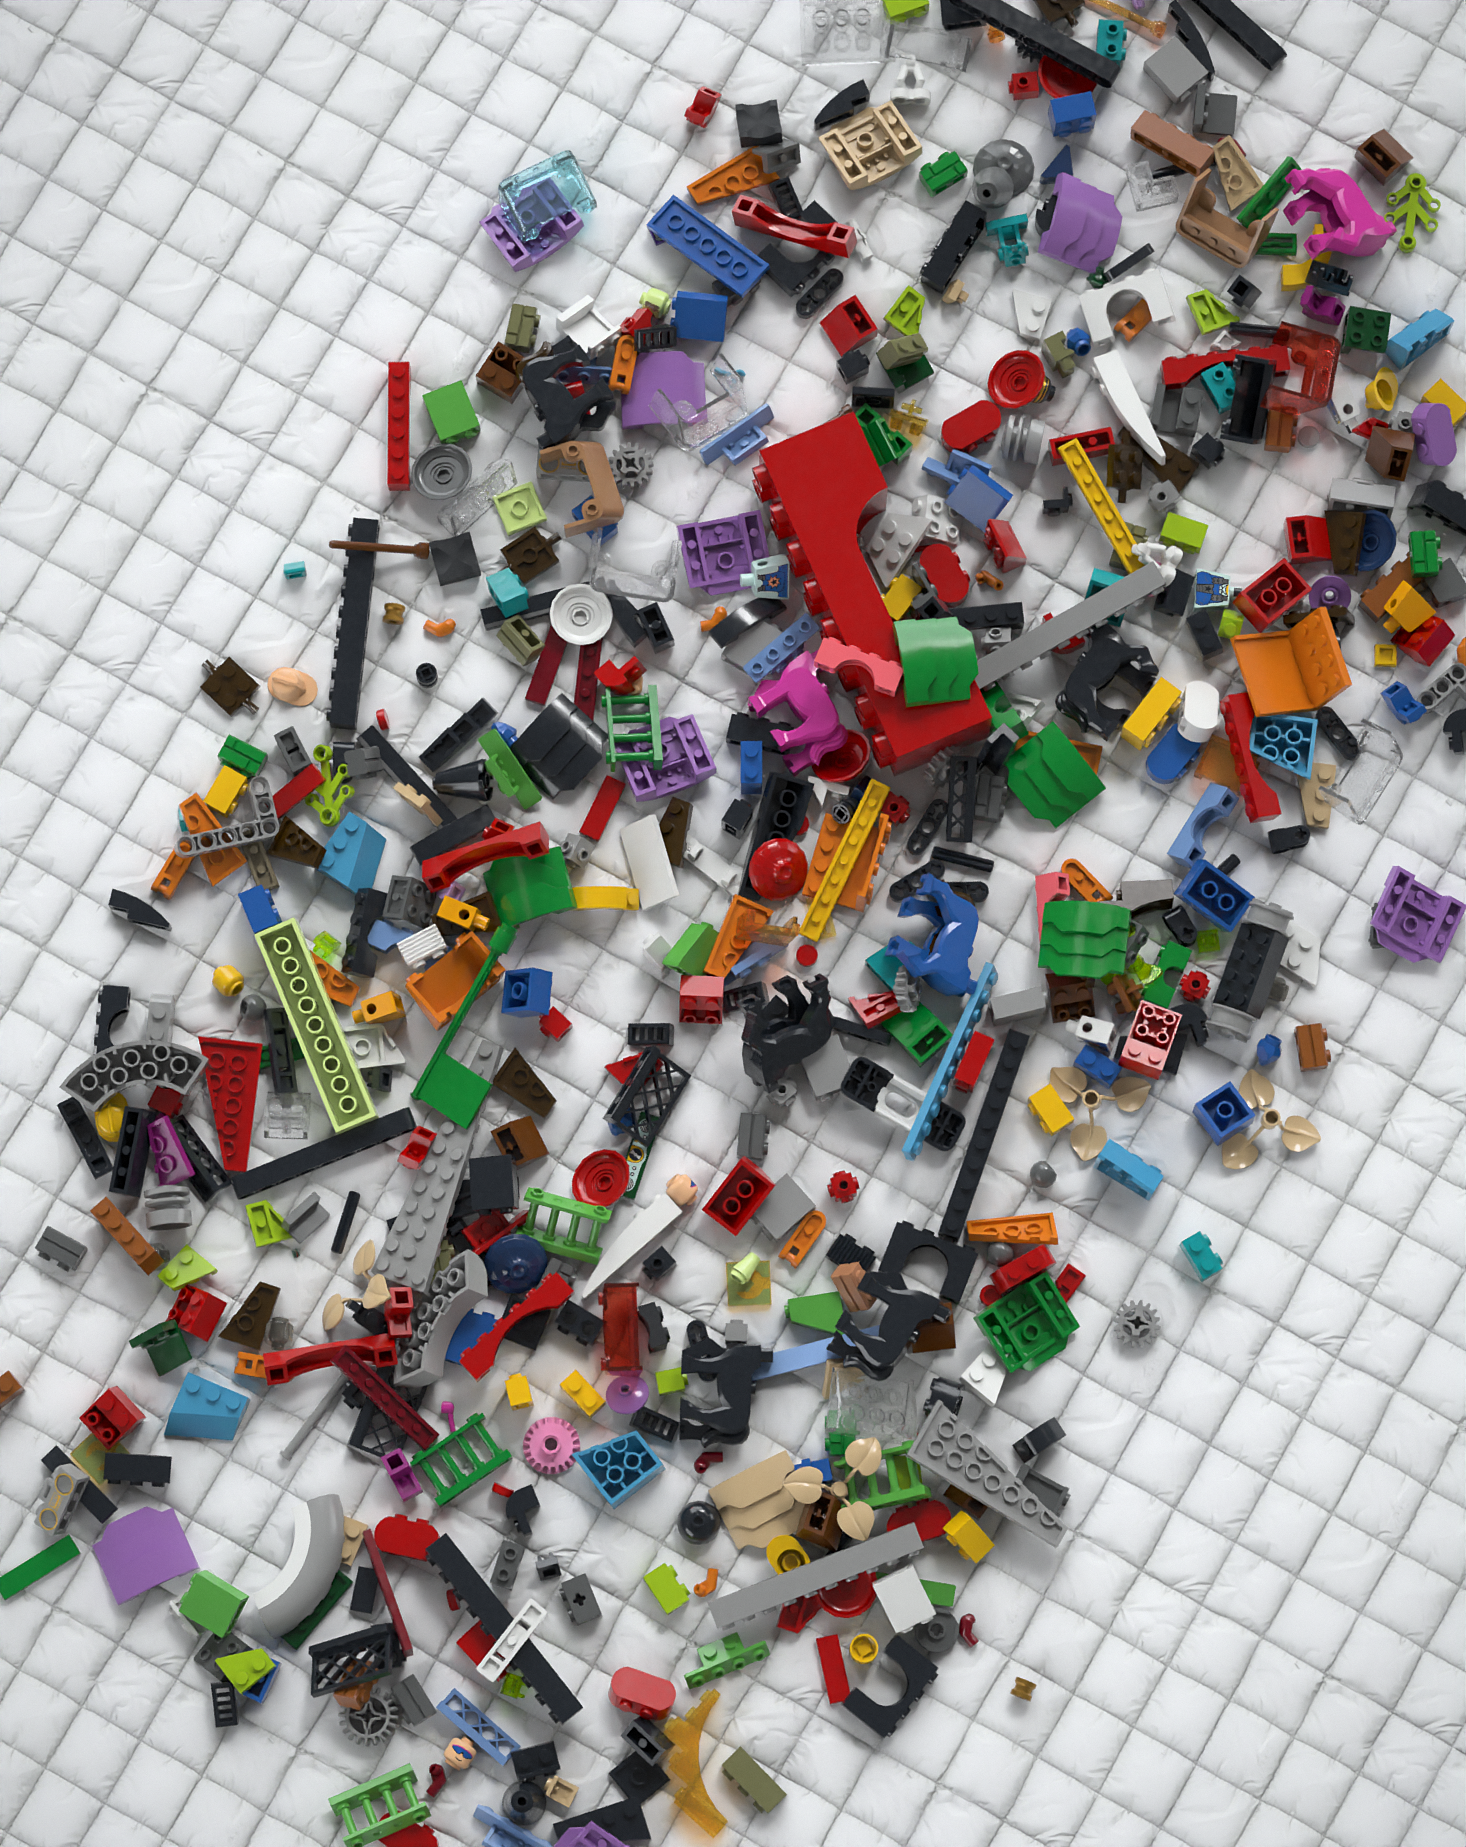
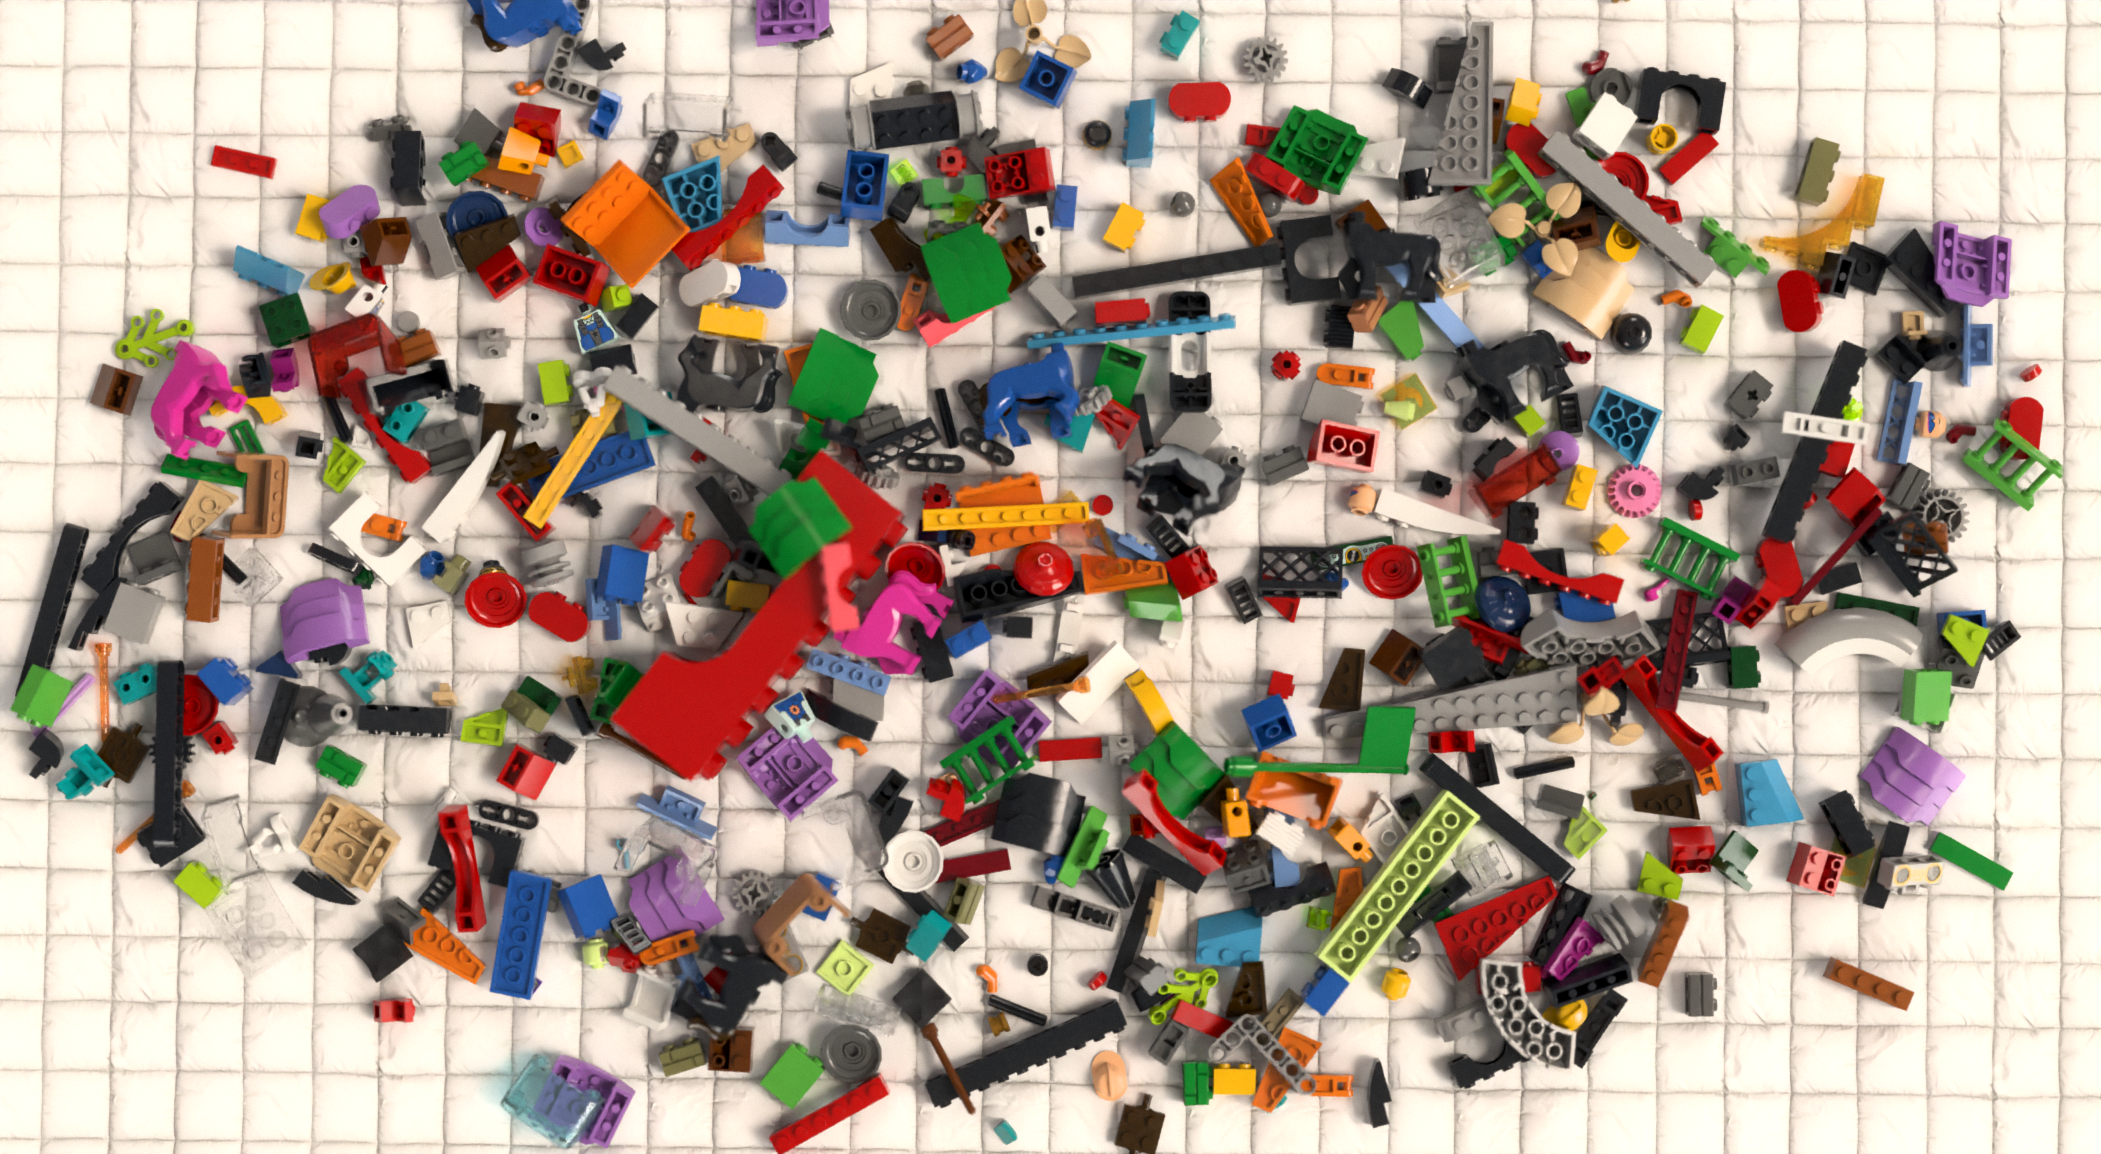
camera: 120 degrees left, 10 degrees up
tan plant [1050,1067,1151,1161] -> none
none -> black arch [80,481,185,594]
none -> black fence [254,677,301,765]
none -> light grey brick [478,328,511,359]
none -> blue plate [528,430,656,500]
none -> dark grey hat [840,279,901,341]
none -> black axle [988,995,1047,1027]
none -> clear orange piece [993,676,1091,703]
none -> black piece [1083,120,1112,150]
none -> red brick [1168,82,1231,123]
none -> black hinge [1467,742,1500,788]
none -> dark green brick [1727,646,1761,689]
none -> red brick [1734,576,1784,629]
none -> red slope [1825,467,1886,529]

